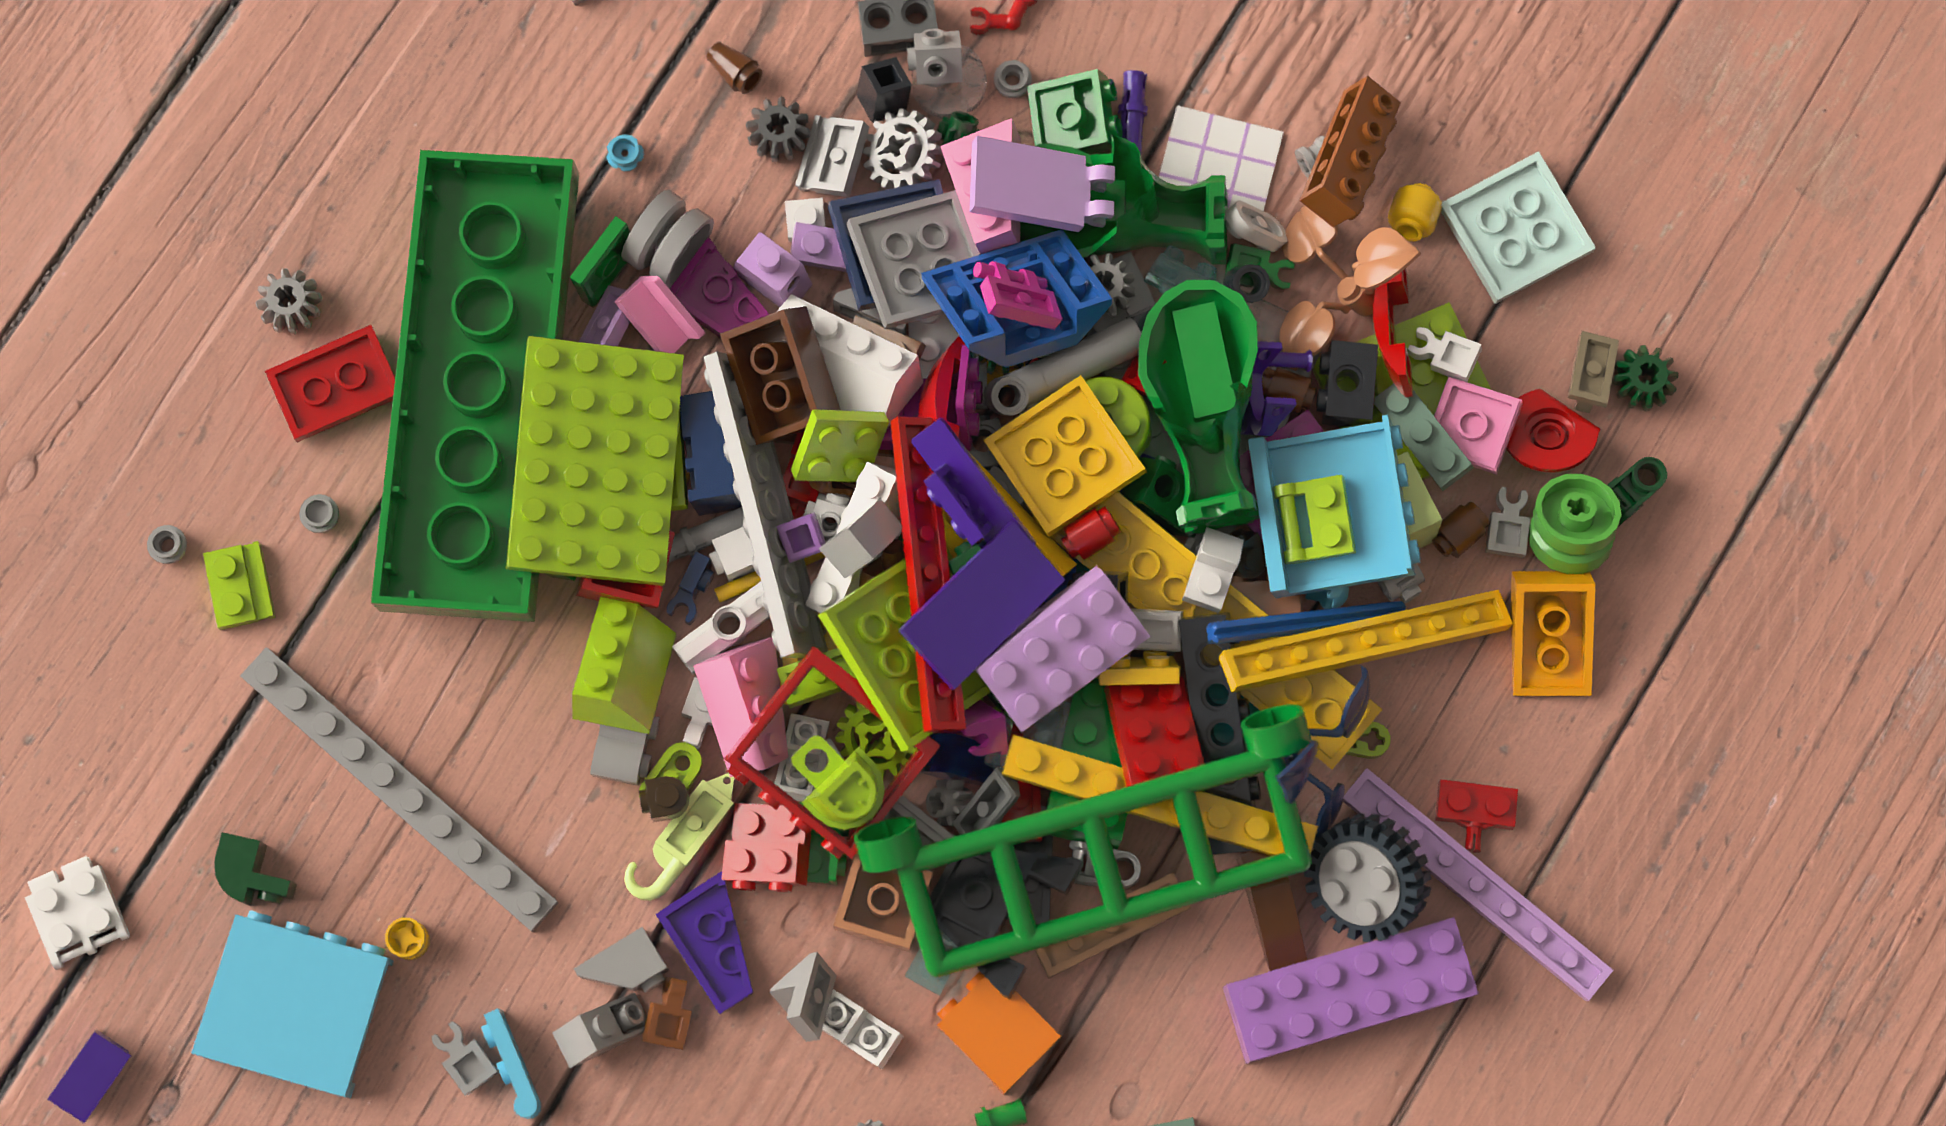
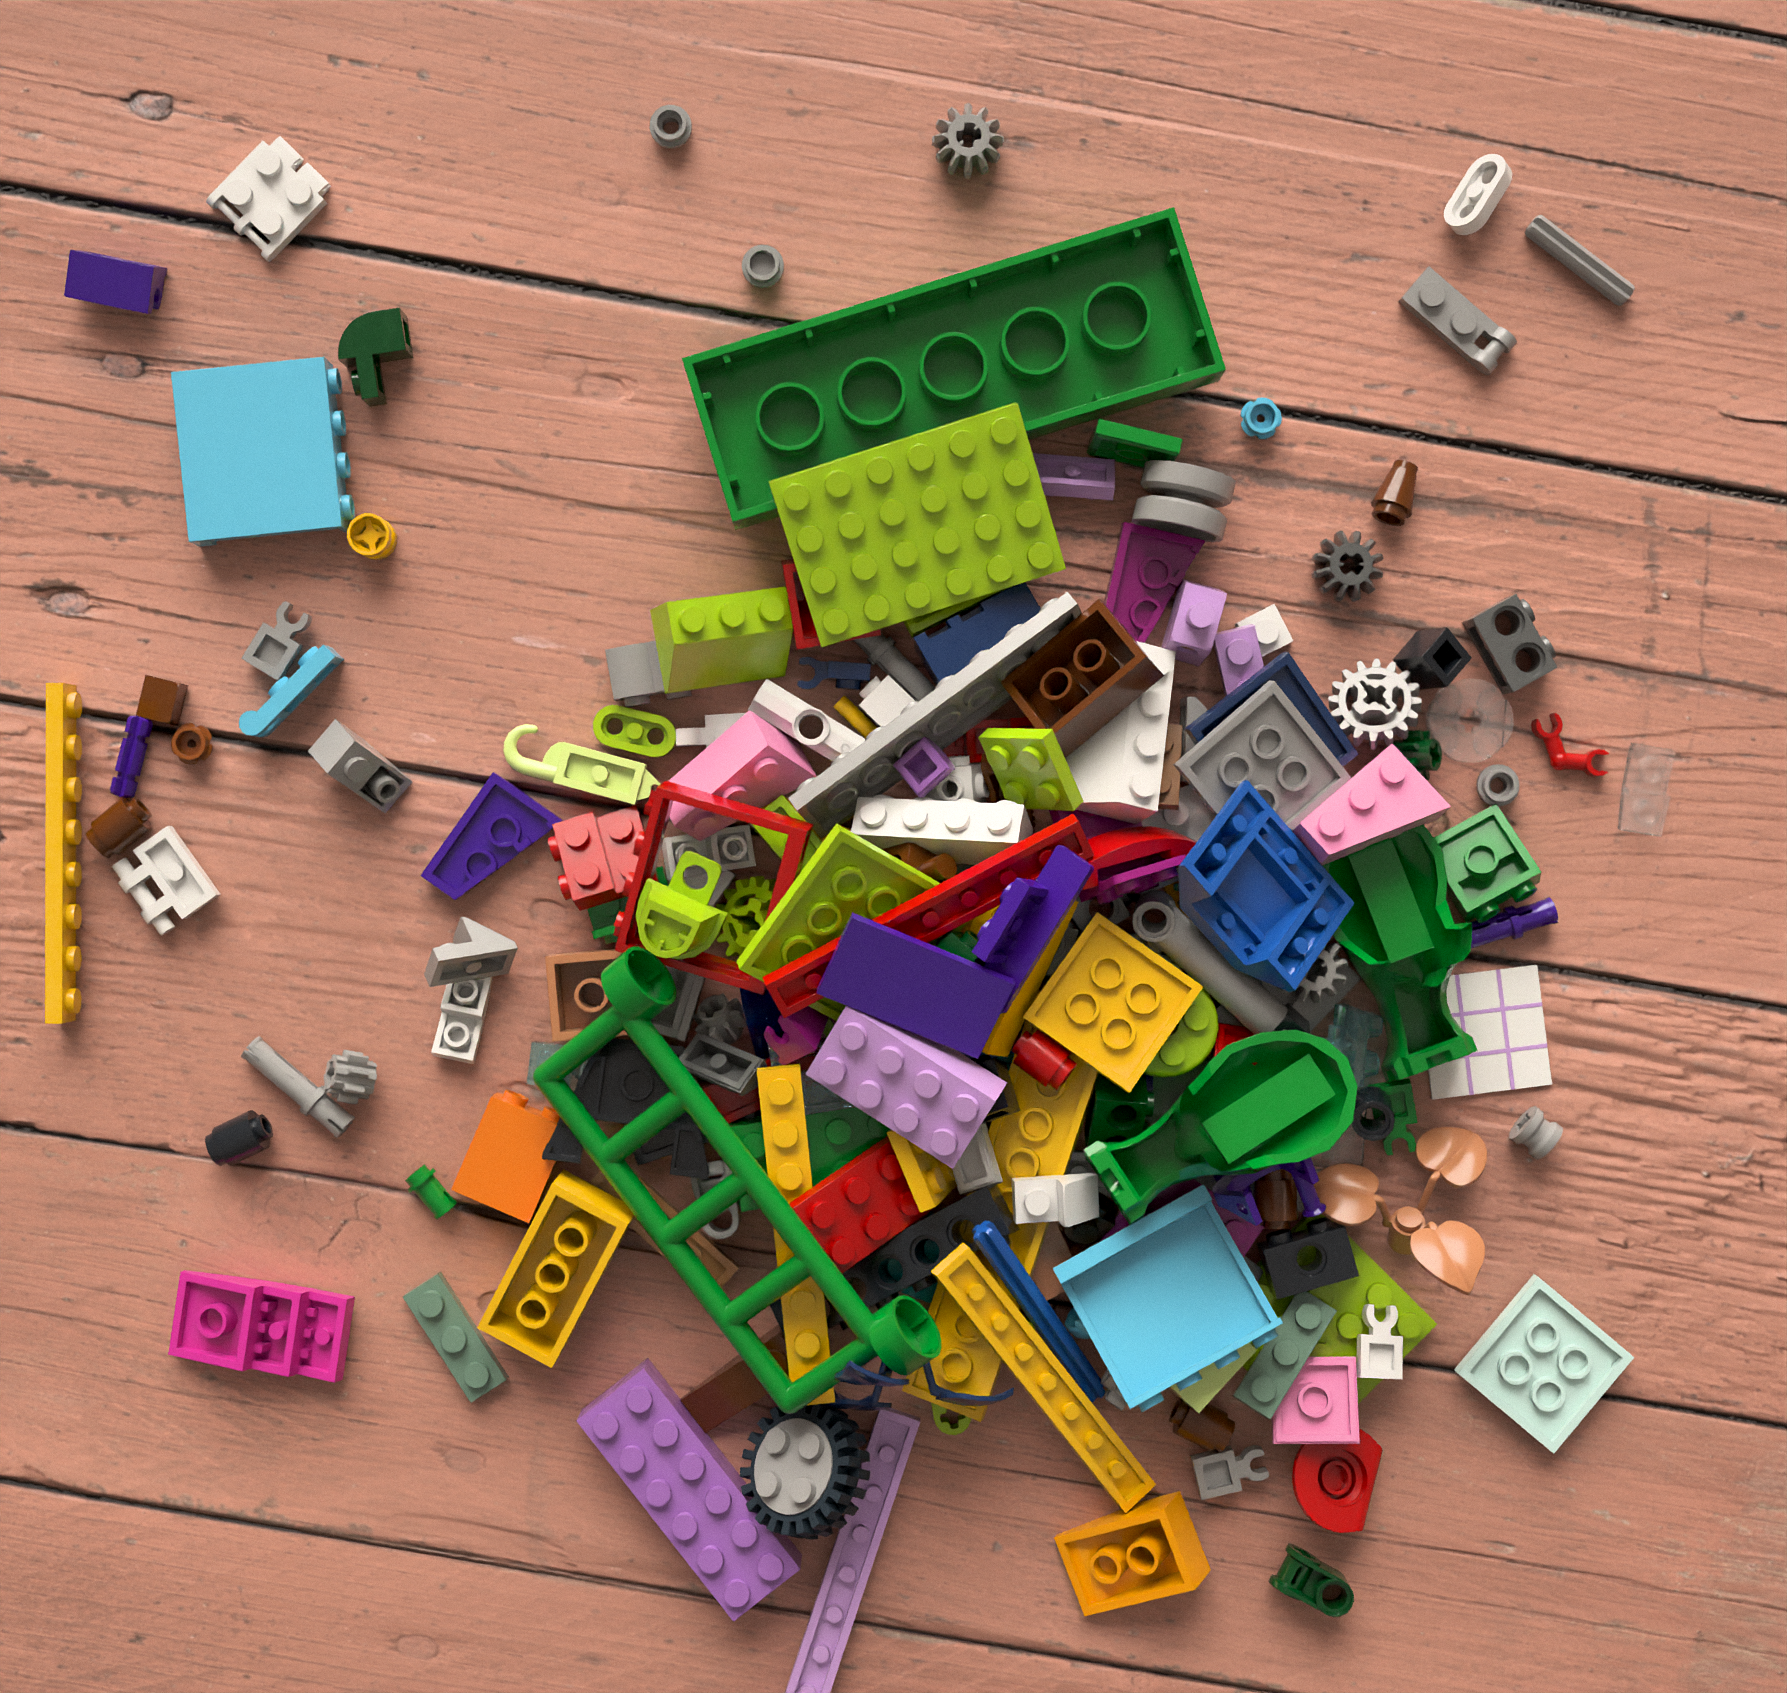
camera: 75 degrees right, 10 degrees up
lime plate [203,541,276,630] -> none
light grey plate [240,647,559,932] -> none
red plate [265,325,395,443] -> none
light grey slope [574,927,669,993] -> none
bright pink panel [614,276,705,353] -> none
dark brown plate [639,776,689,822] -> none
dark orange plate [642,977,692,1050] -> none
light grey plate [795,115,869,197] -> none
light grey slope [819,498,902,579] -> none
light grey brick [907,29,963,87] -> none
lavender tile [969,135,1115,232] -> none
dark pink plate [973,261,1062,330] -> none
white plate [1226,200,1288,252] -> none
lime plate [1273,474,1356,564] -> none
dark orange brick [1299,76,1401,228] -> none
red slope [1373,269,1413,398] -> none
yellow head [1388,183,1442,241] -> none
red plate [1435,779,1518,853] -> none
bright green wheel [1528,474,1621,574] -> none
dark tan plate [1568,331,1619,413] -> none
dark green gear [1612,345,1679,411] -> none
none -> yellow brick [477,1169,634,1368]

